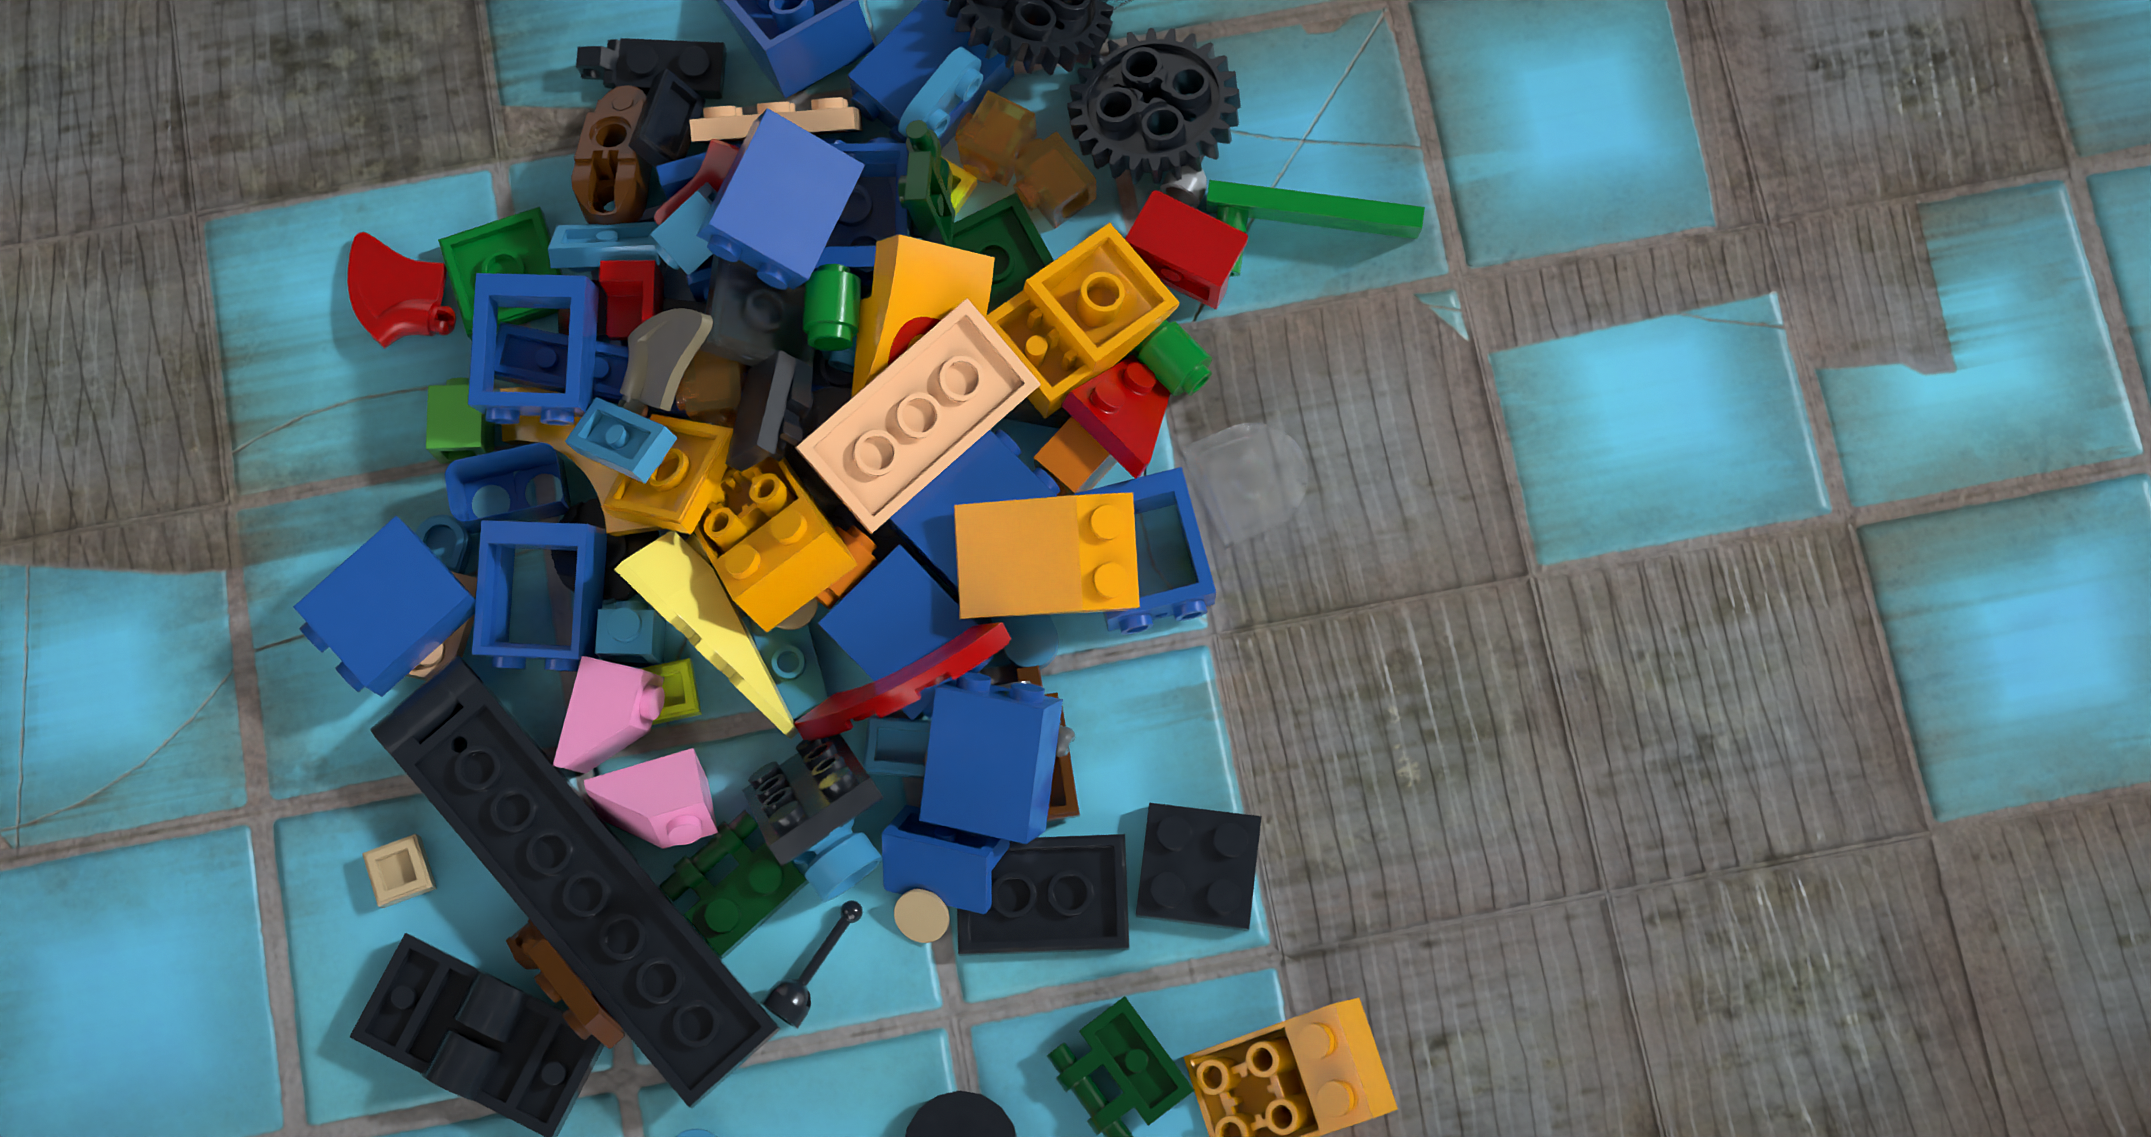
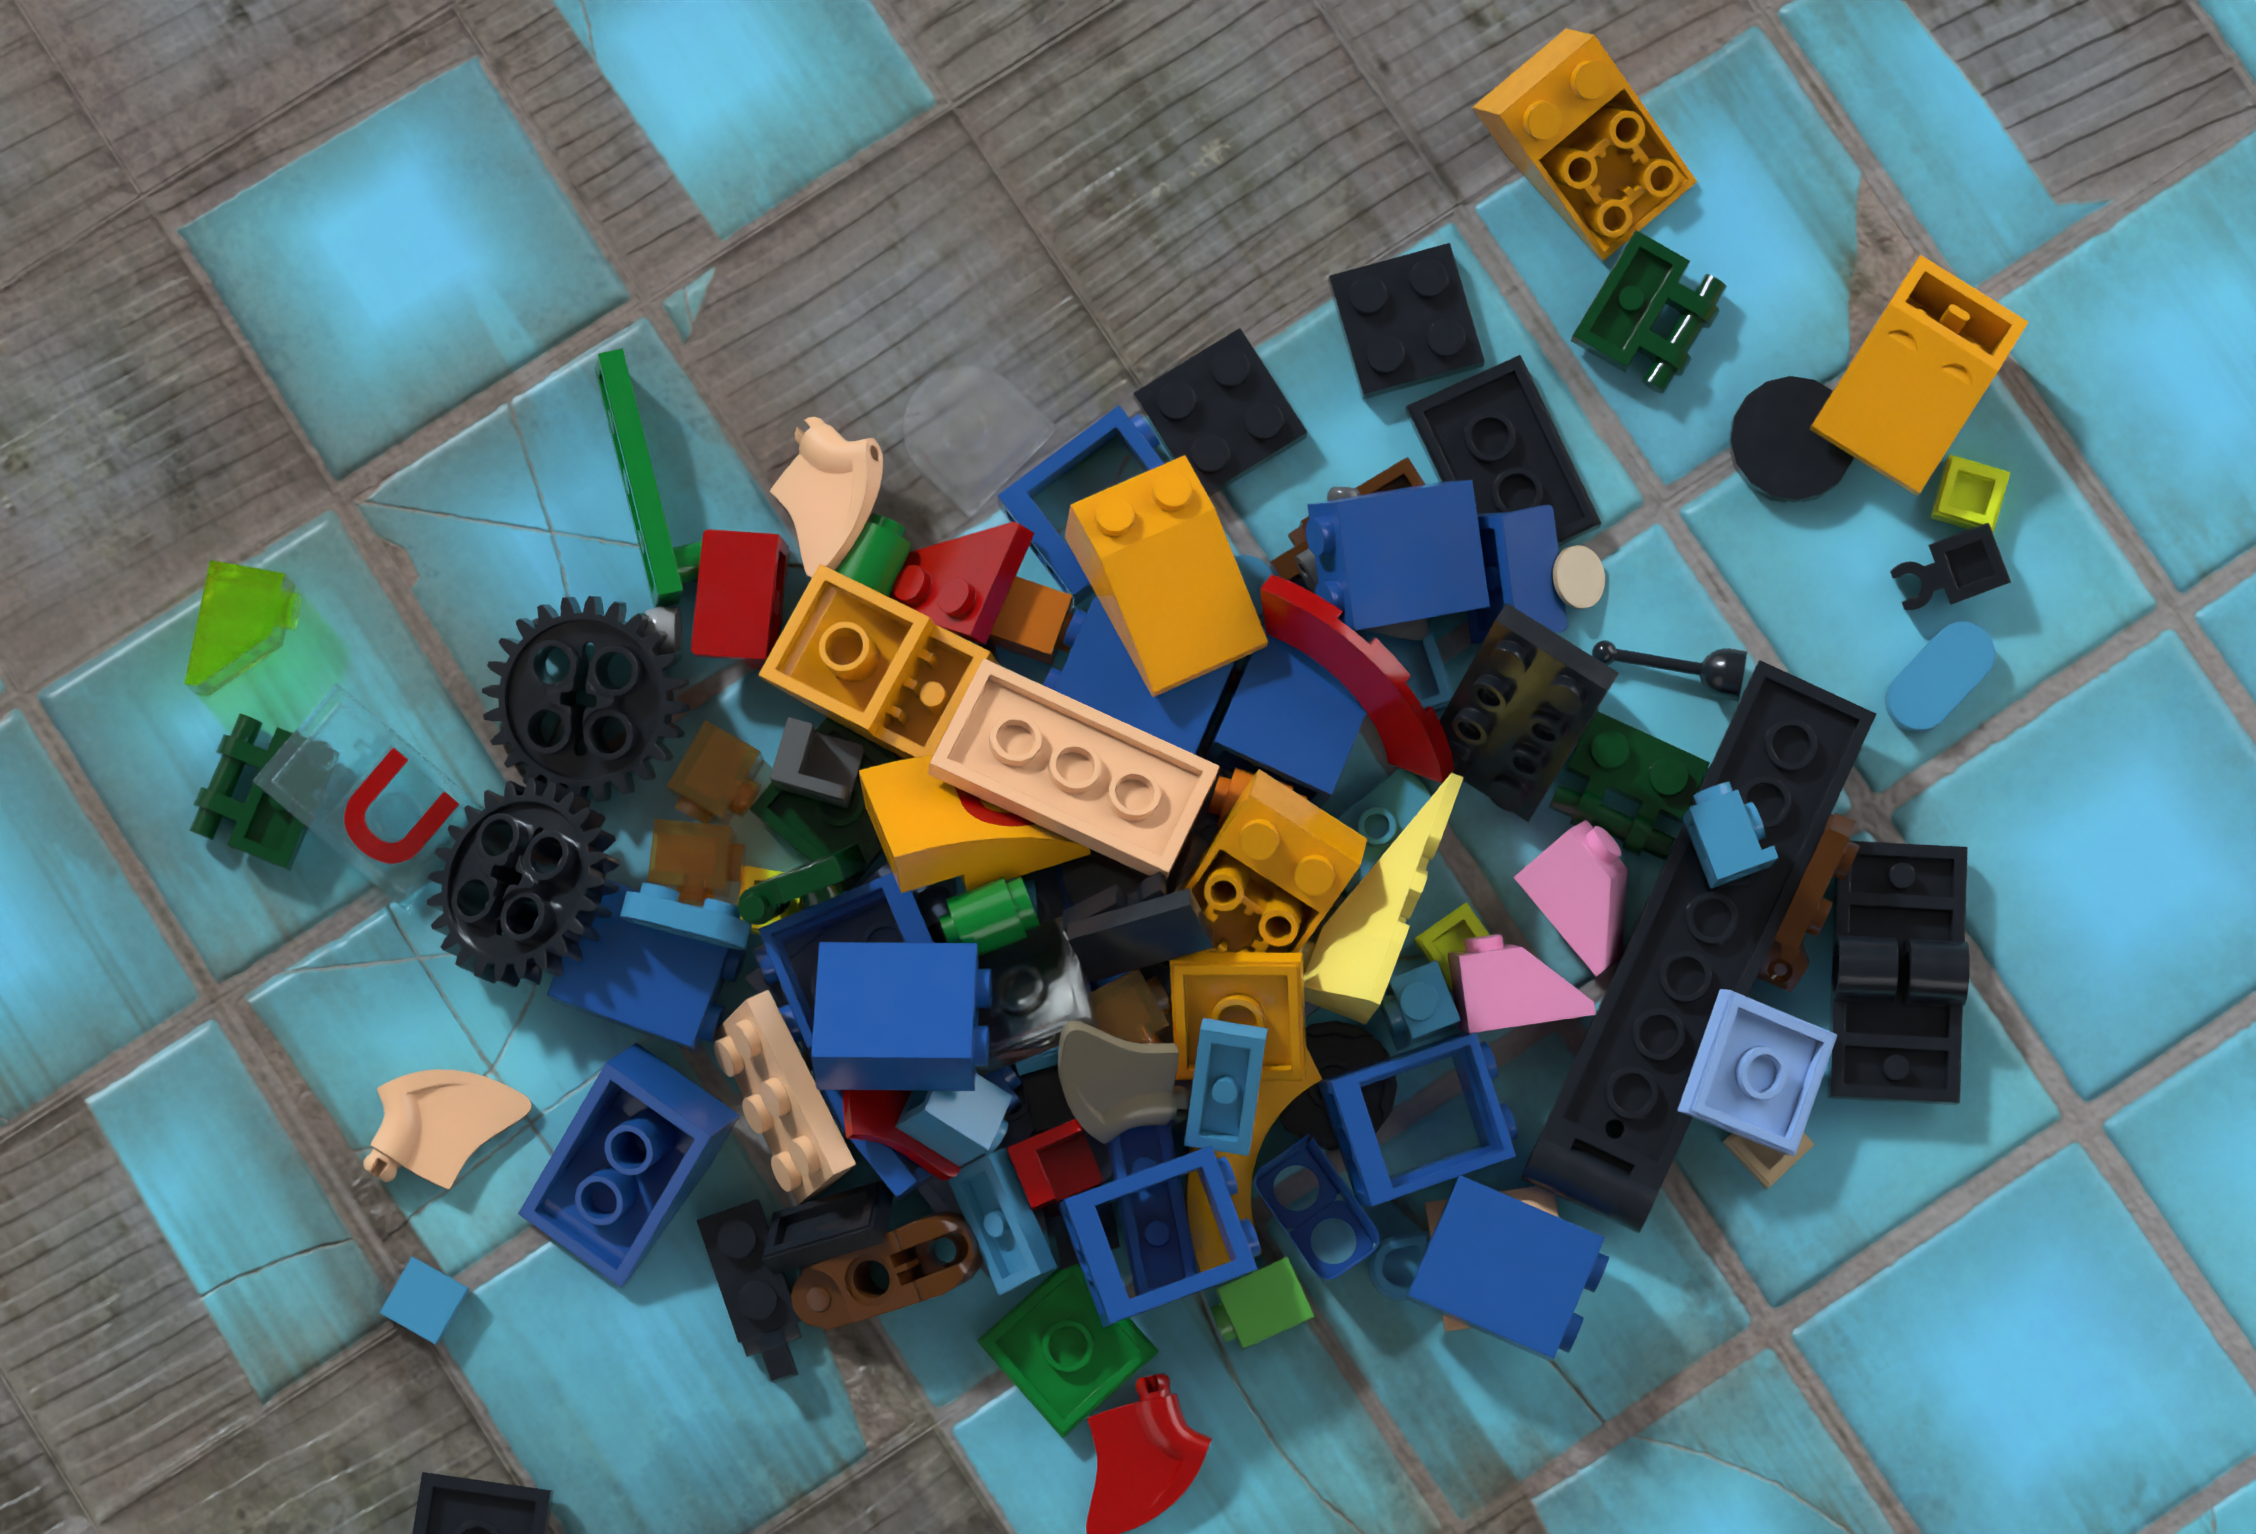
camera: 115 degrees left, 5 degrees up
none -> light nougat arm [770,417,883,578]
none -> dark grey panel [770,717,864,808]
none -> black plate [1133,328,1307,497]
none -> light blue tile [1677,989,1837,1156]
none -> dark azure brick [1683,782,1779,889]

